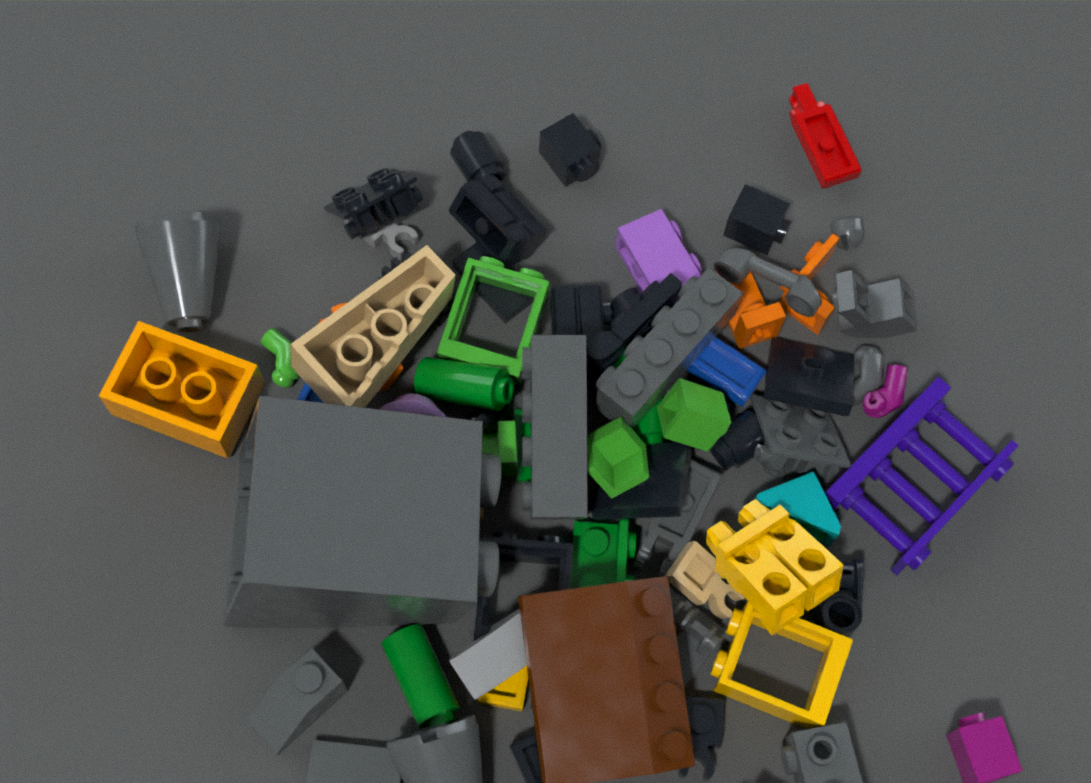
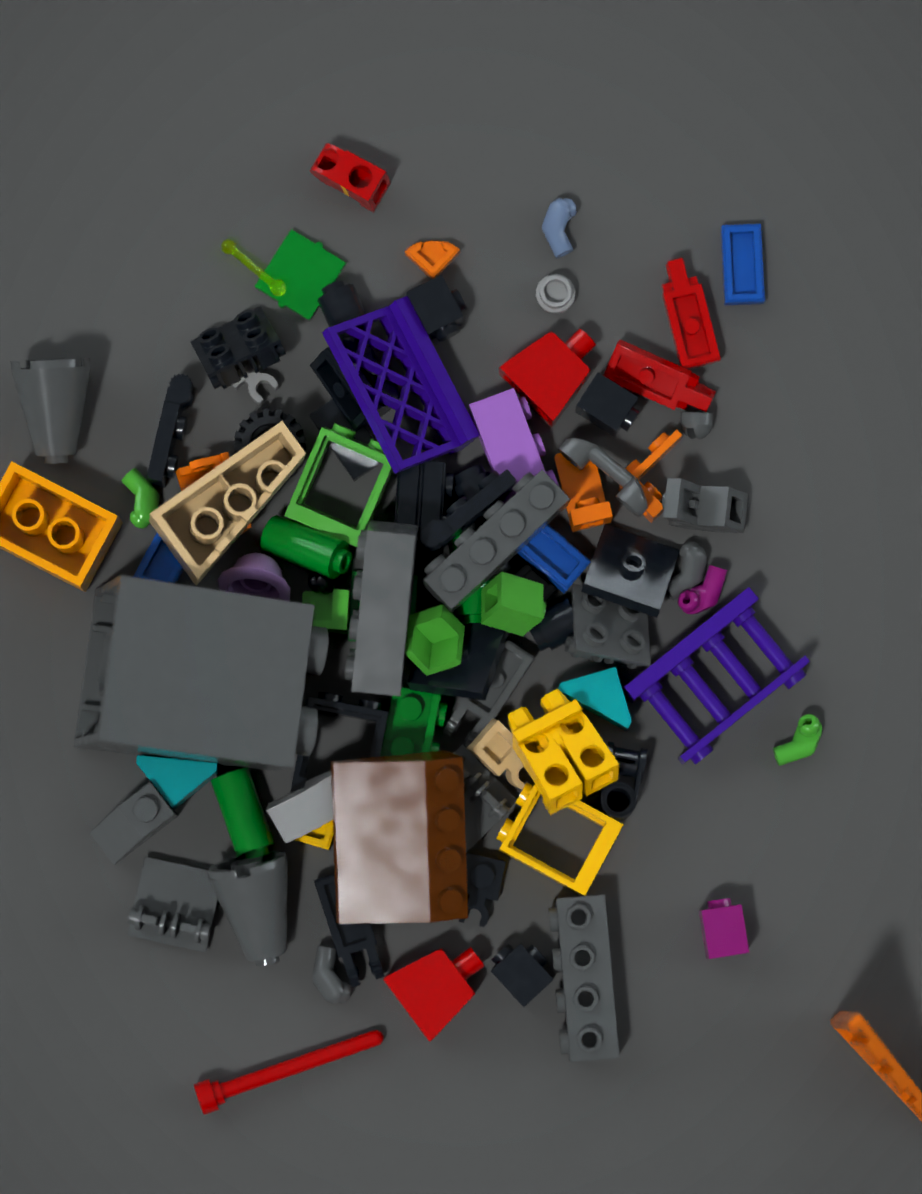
camera: 10 degrees right, 15 degrees up
none -> teal slope [136,755,220,809]
none -> black hinge [147,373,195,488]
none -> clear neon green hinge [221,239,286,296]
none -> green piece [254,229,346,321]
none -> red leg [310,143,391,213]
none -> dark purple fence [322,296,480,474]
none -> orange tile [405,241,460,279]
none -> red torso [499,329,596,427]
none -> light grey plate [536,274,575,314]
none -> sand blue arm [542,198,577,258]
none -> red hinge [603,339,716,412]
none -> blue tile [721,224,765,305]
none -> bright green arm [773,714,822,766]

